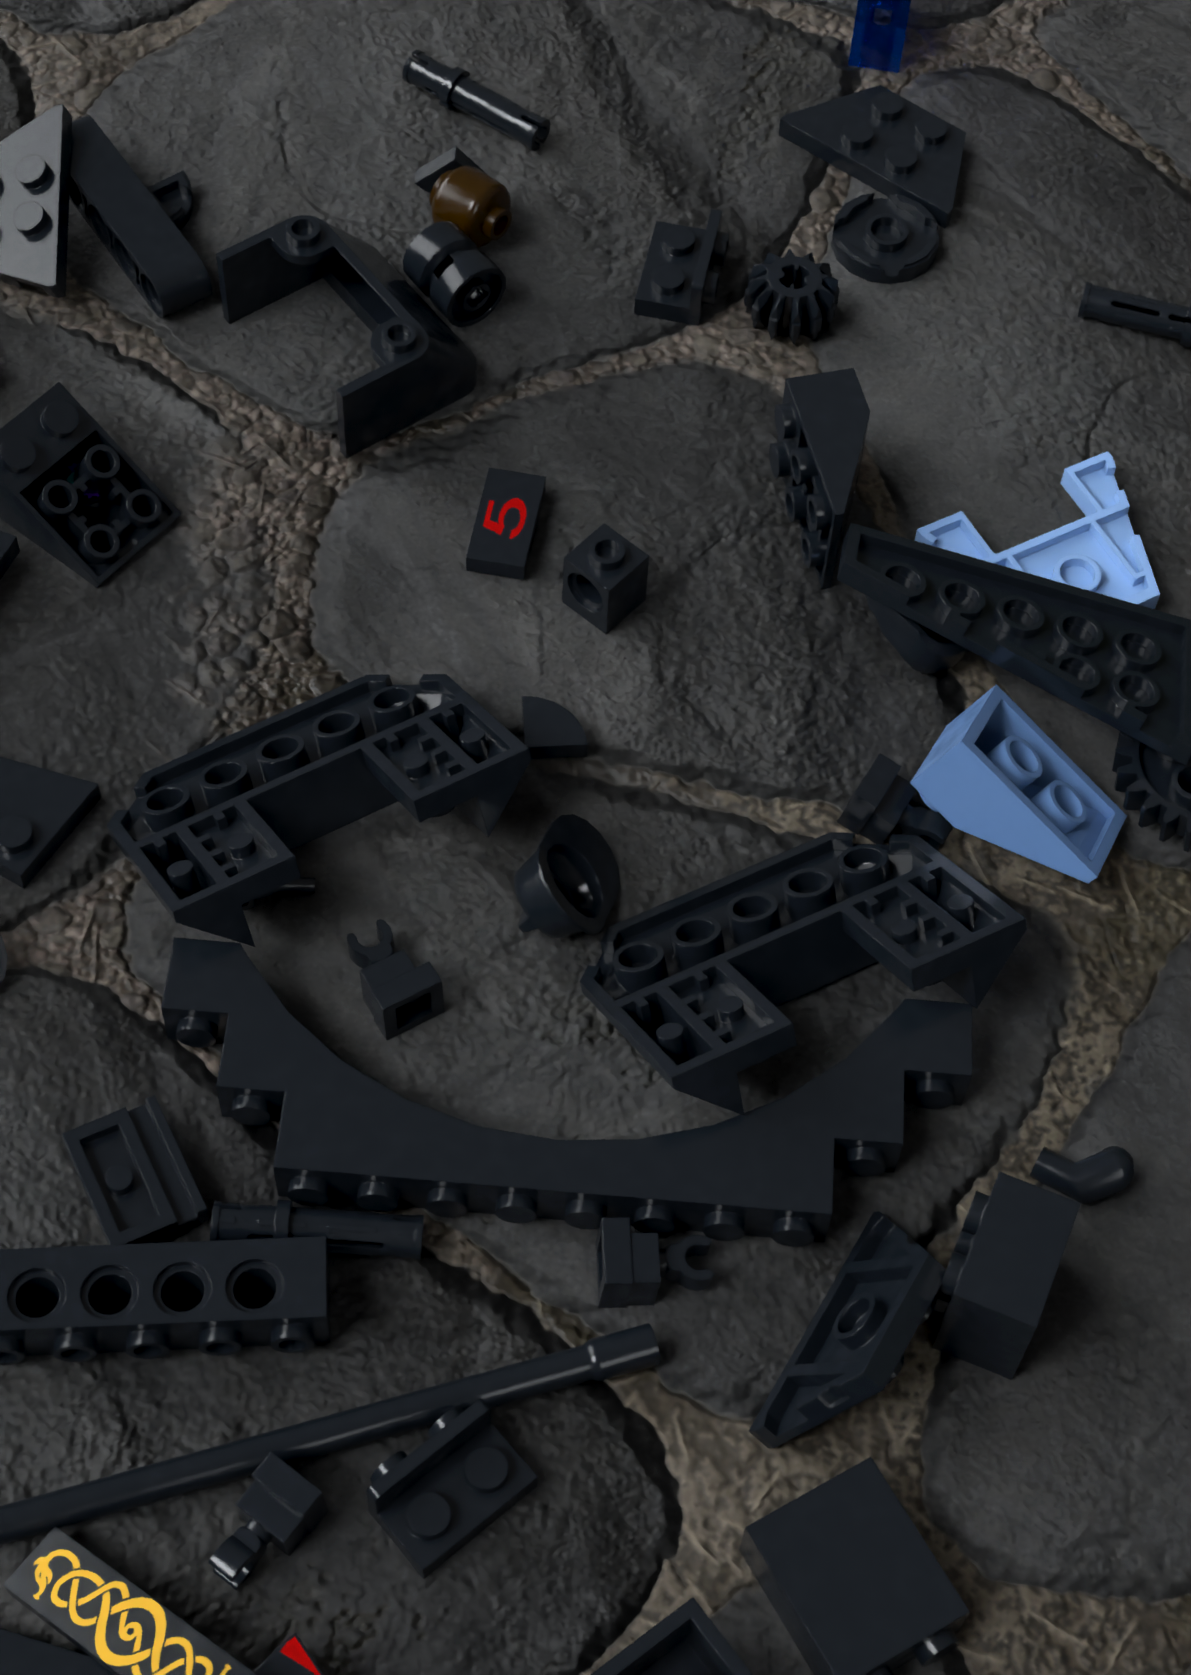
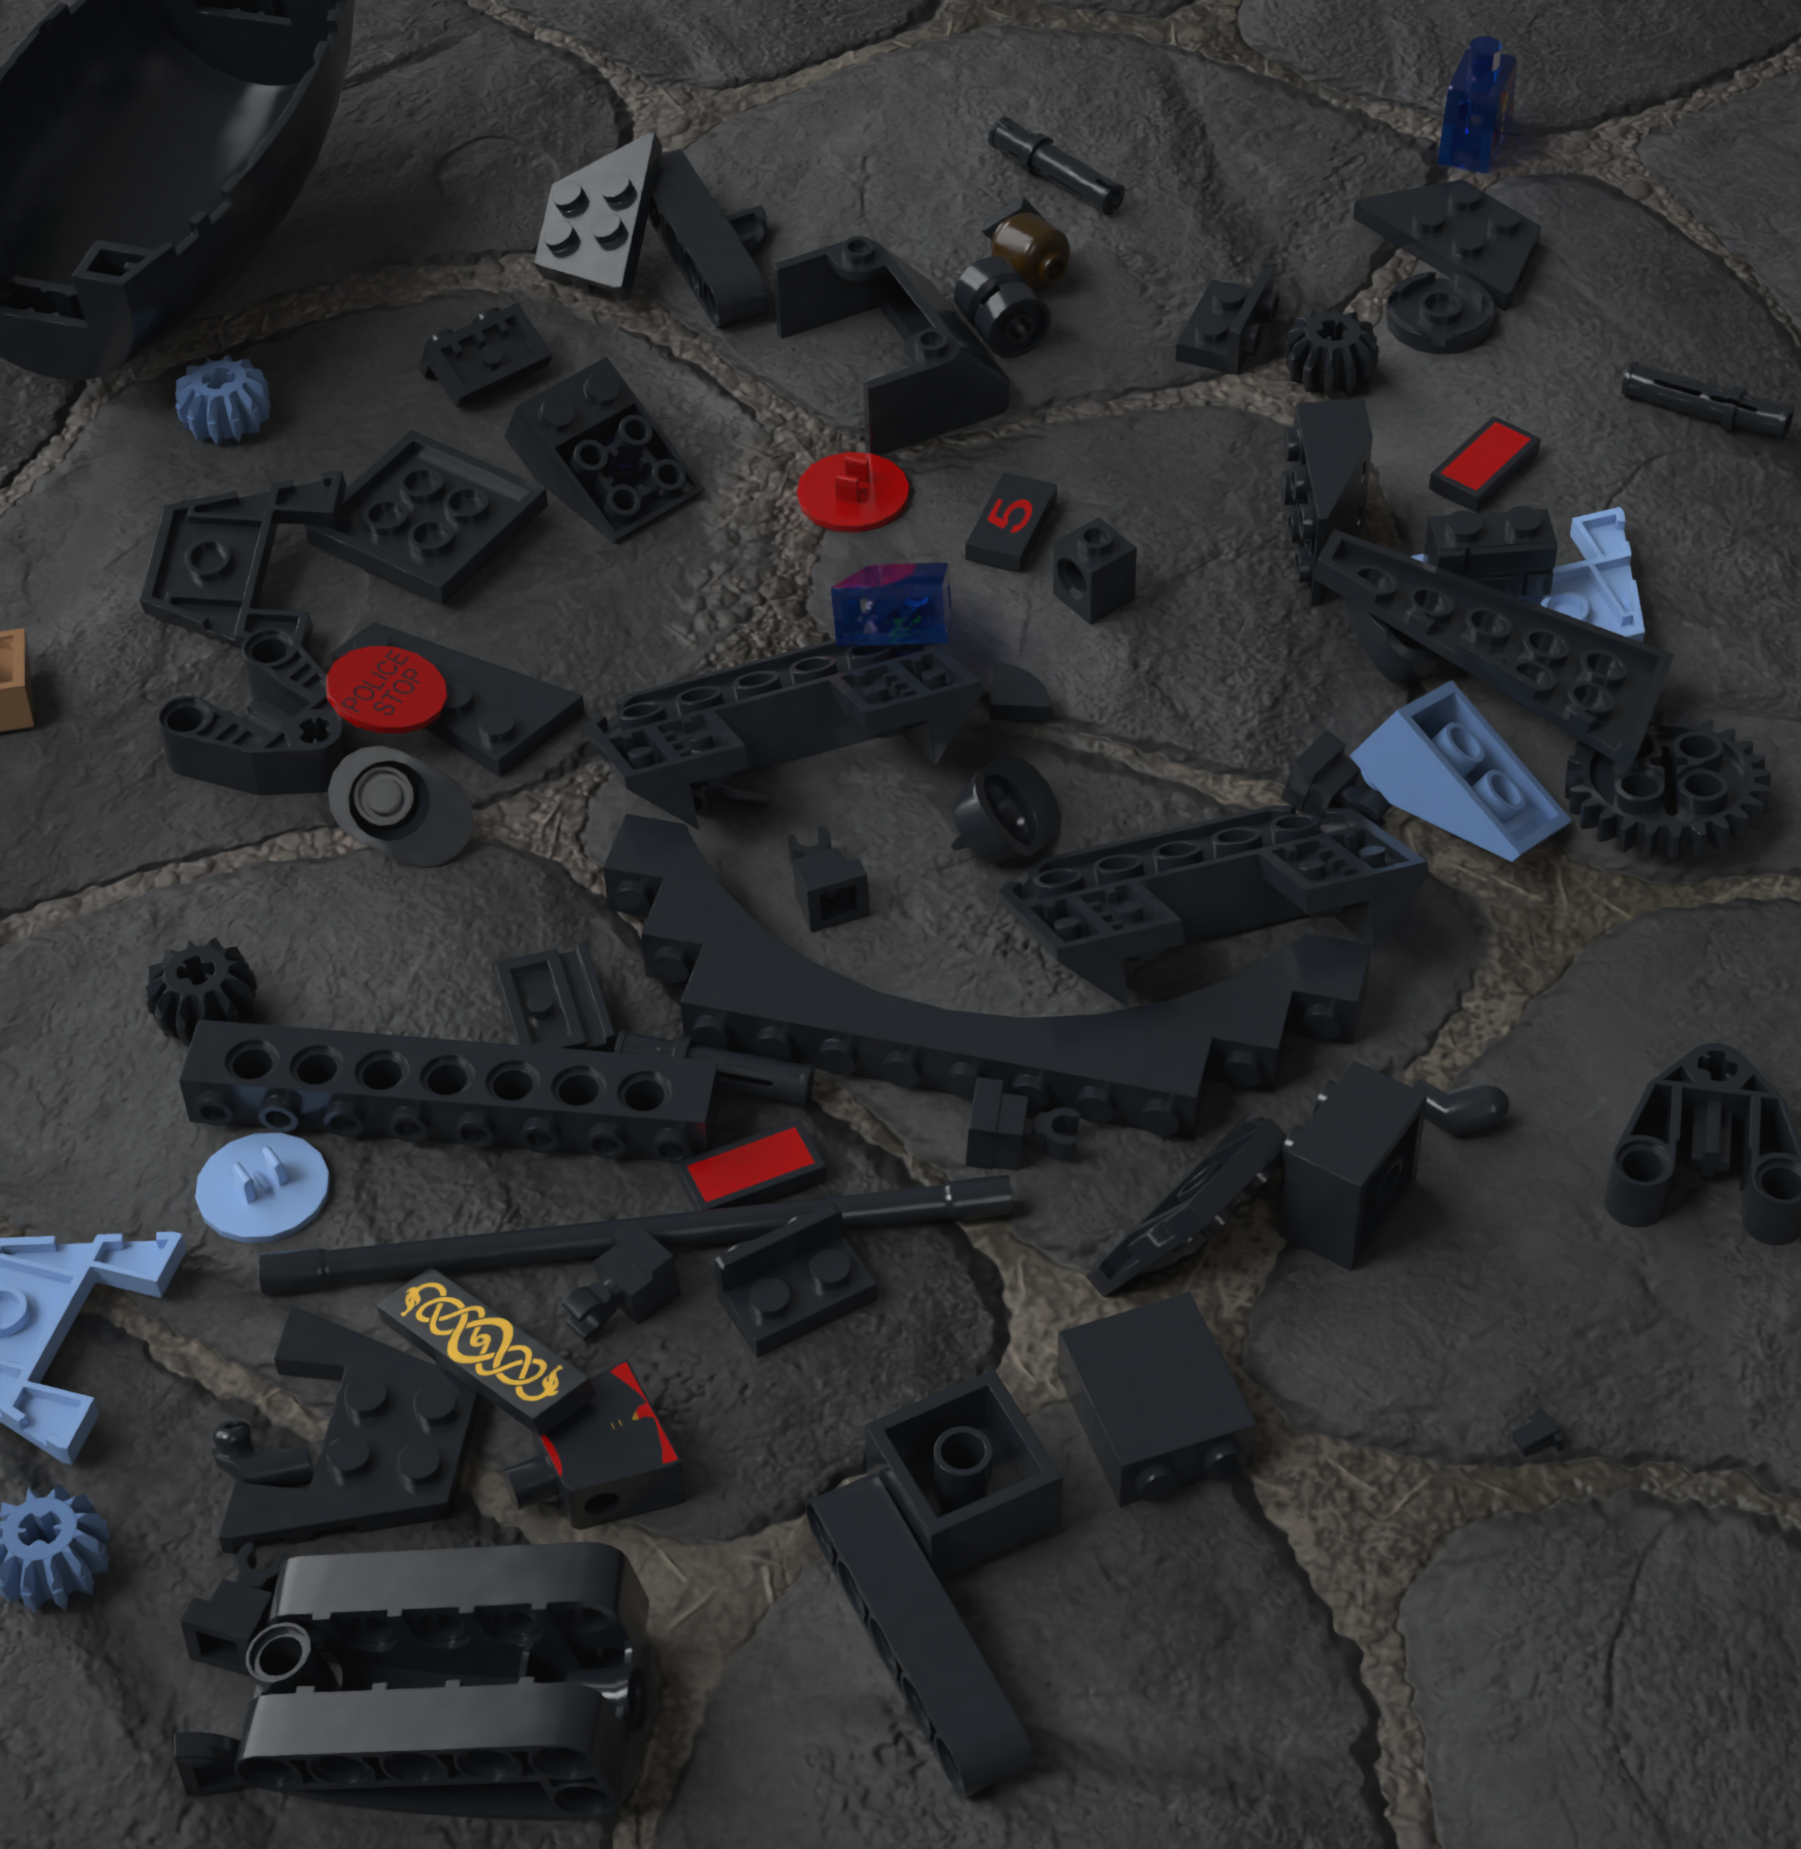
camera: 15 degrees right, 10 degrees down
none -> tile [676,1118,827,1211]
none -> red piece [796,452,909,533]
none -> clear blue torso [831,562,953,646]
none -> black brick [1423,506,1558,596]
none -> tile [1429,416,1541,512]

